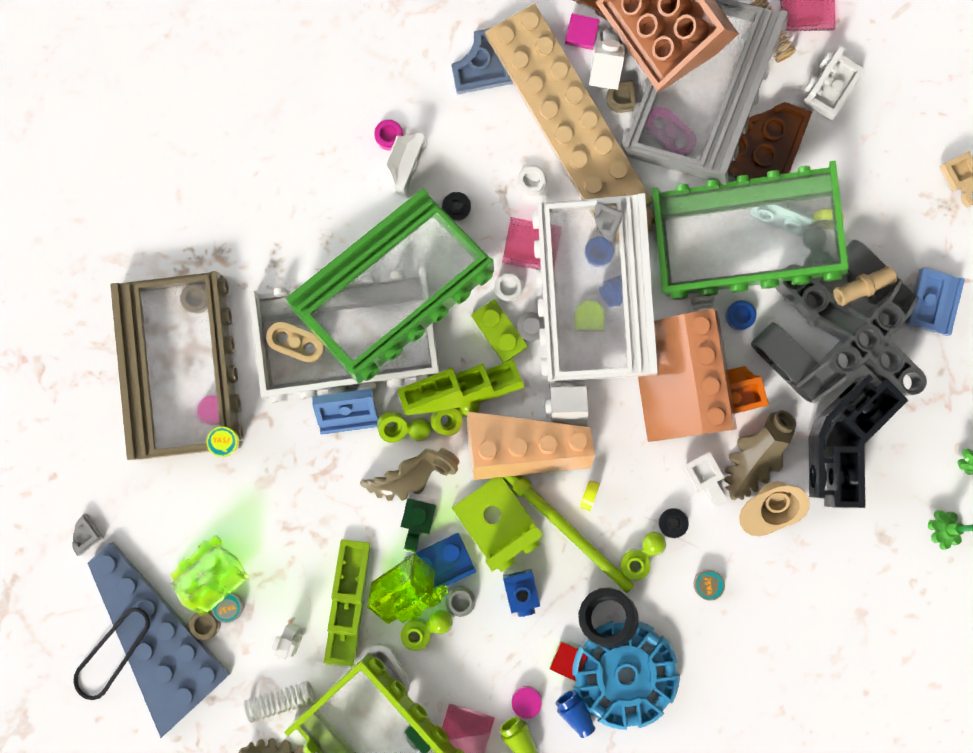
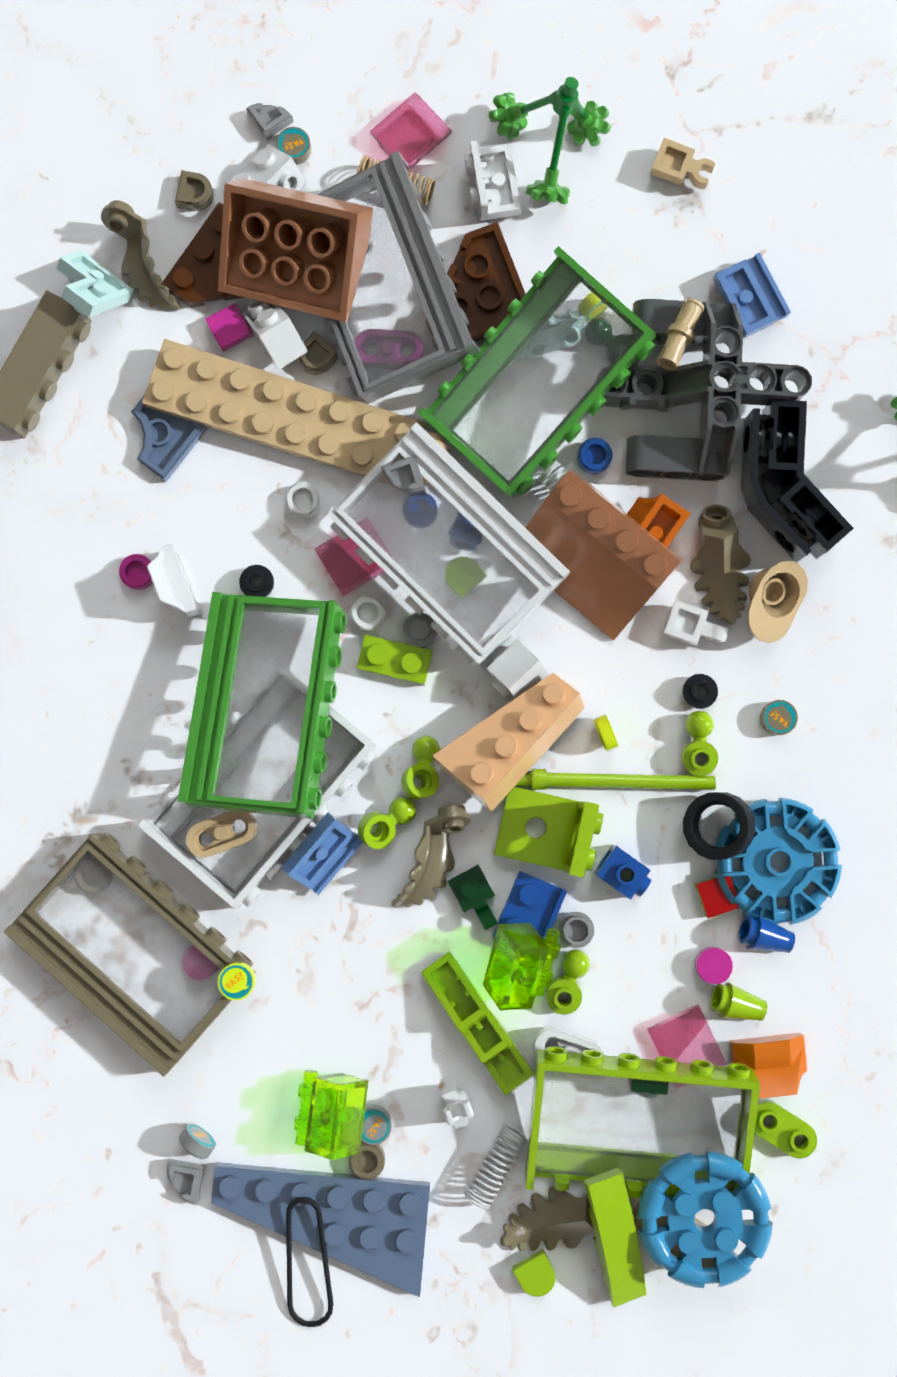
camera: 45 degrees left, 0 degrees up
lime slope [397,359,524,415] -> none
none -> light grey tile [179,1124,216,1159]
none -> bright green plant [489,77,611,204]

